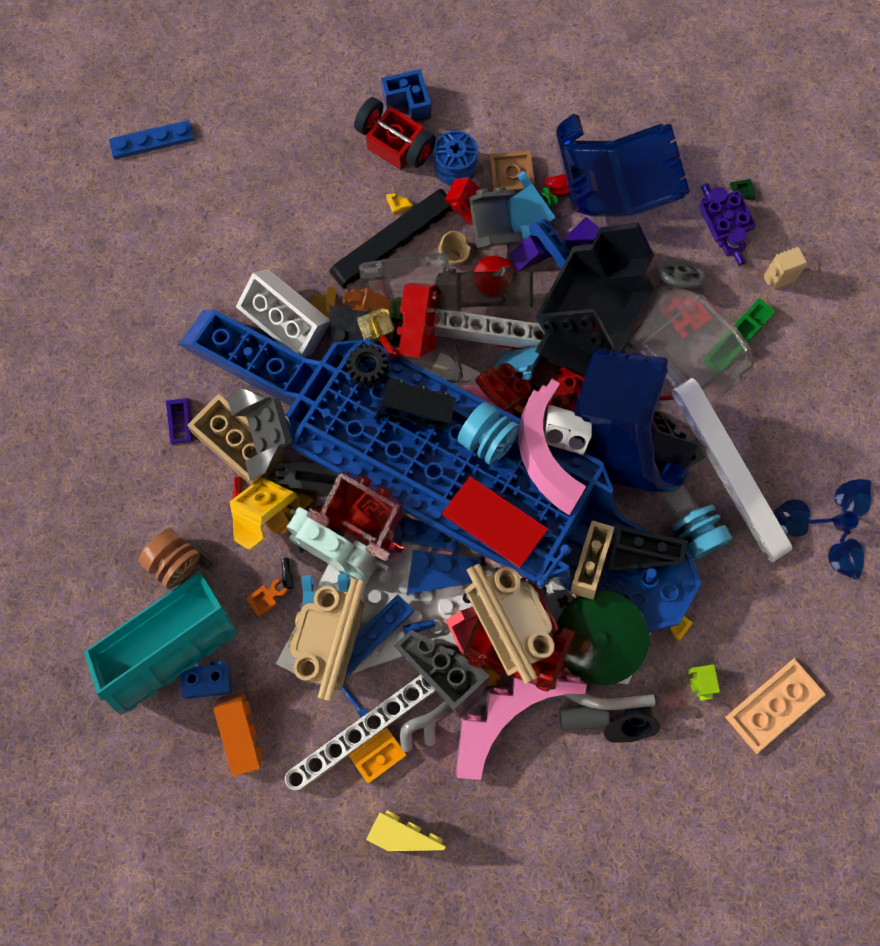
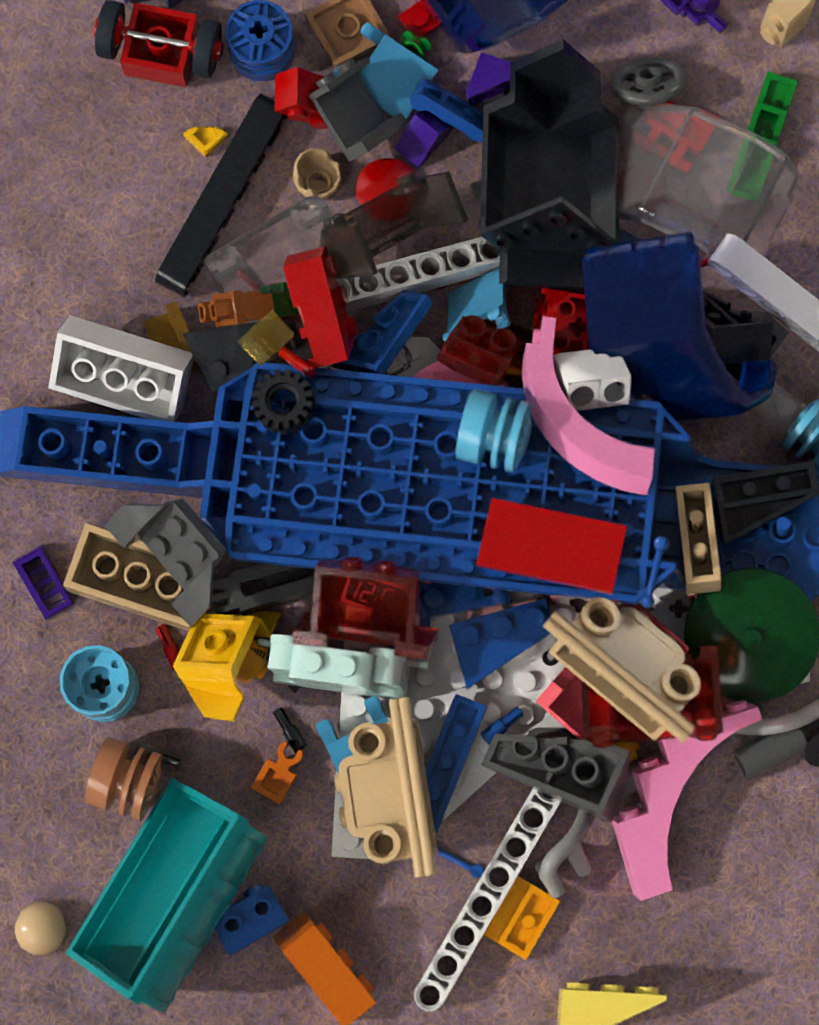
camera: 20 degrees left, 5 degrees up
black wedge [374,379,456,430] -> none
none -> tan hair [15,901,67,956]
none -> medium azure wheel [59,645,140,723]
none -> blue wing [331,290,433,374]

